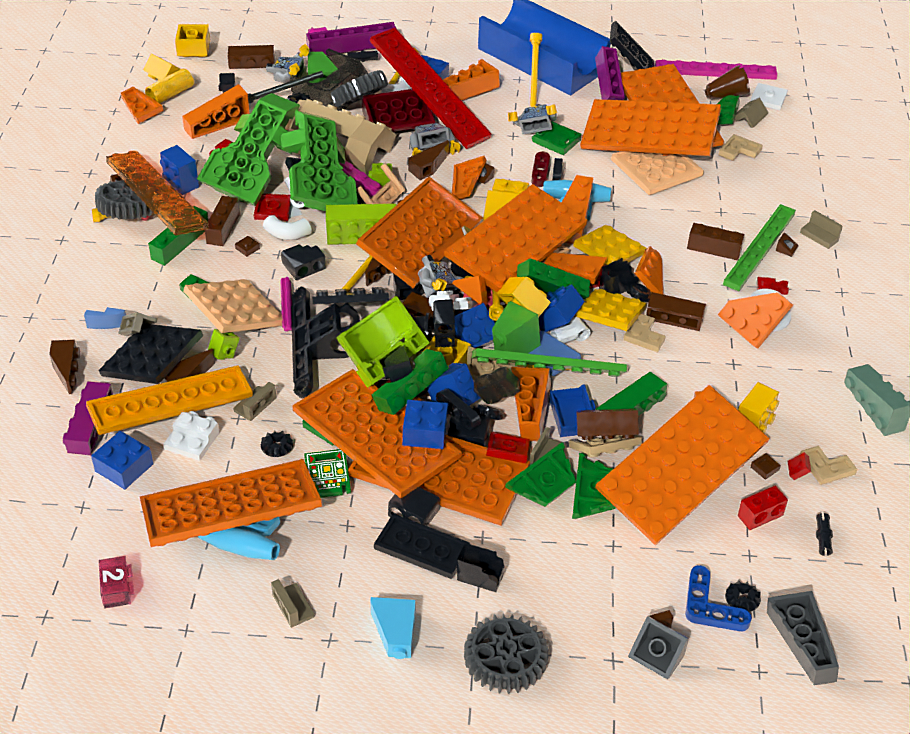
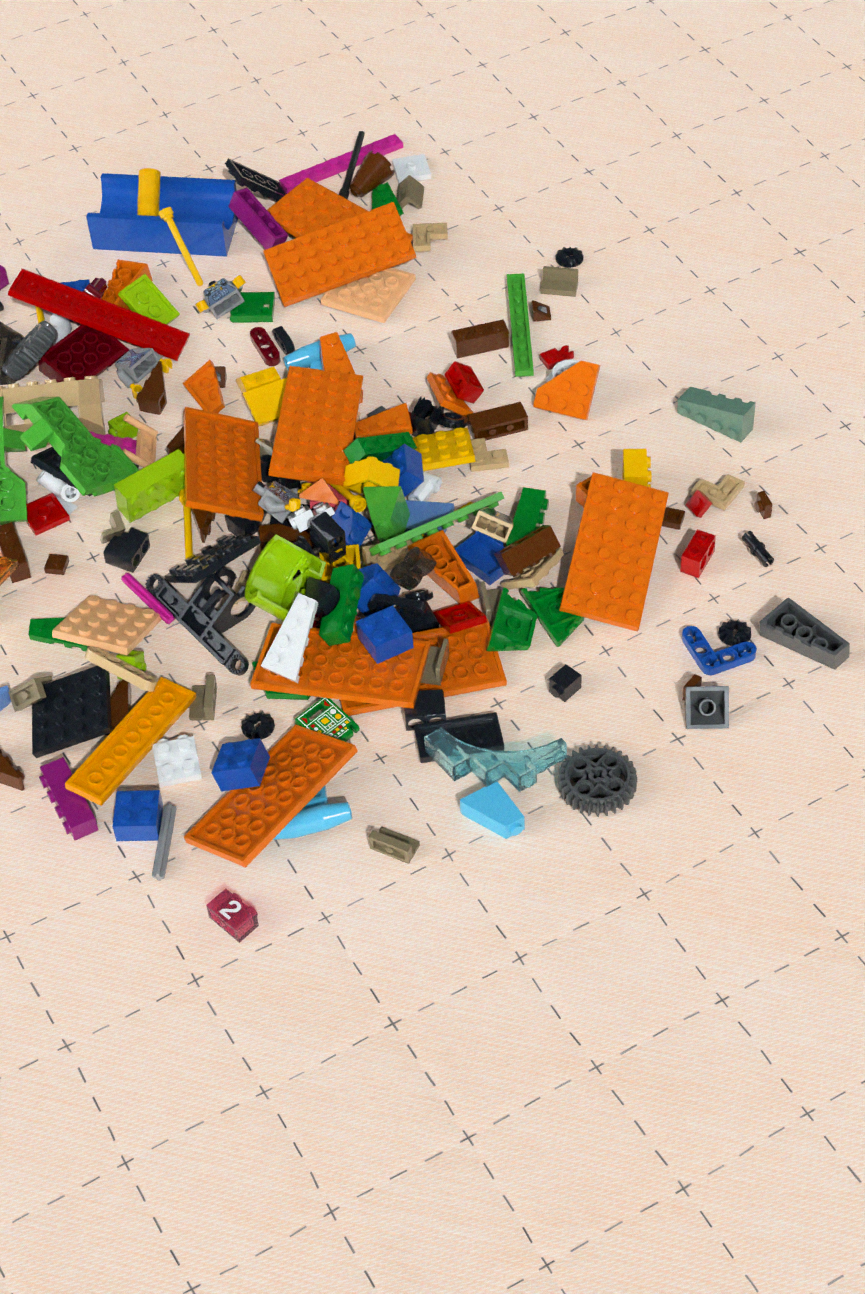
camera: 30 degrees left, 5 degrees up
white cylinder [263,215,311,240] -> none
black piece [457,544,504,592] -> none
yellow plate [573,225,646,265] -> none
none -> dark red piece [83,278,107,298]
none -> tan beam [85,646,158,692]
none -> dark tan panel [100,511,126,544]
none -> lime plate [118,274,180,325]
none -> yellow piece [137,168,161,216]
none -> light grey axle [152,804,177,881]
none -> blue brick [211,738,270,792]
none -> white wing [261,593,318,683]
none -> pearl dark grey bar [339,131,365,199]
none -> dark tan panel [421,638,449,686]
none -> clear light blue arch [424,727,567,792]
none -> red brick [444,361,484,404]
none -> tan torso [472,507,514,543]
none -> black brick [549,664,582,702]
none -> black gear [556,247,584,268]
none -> reddish brown plate [754,491,772,519]

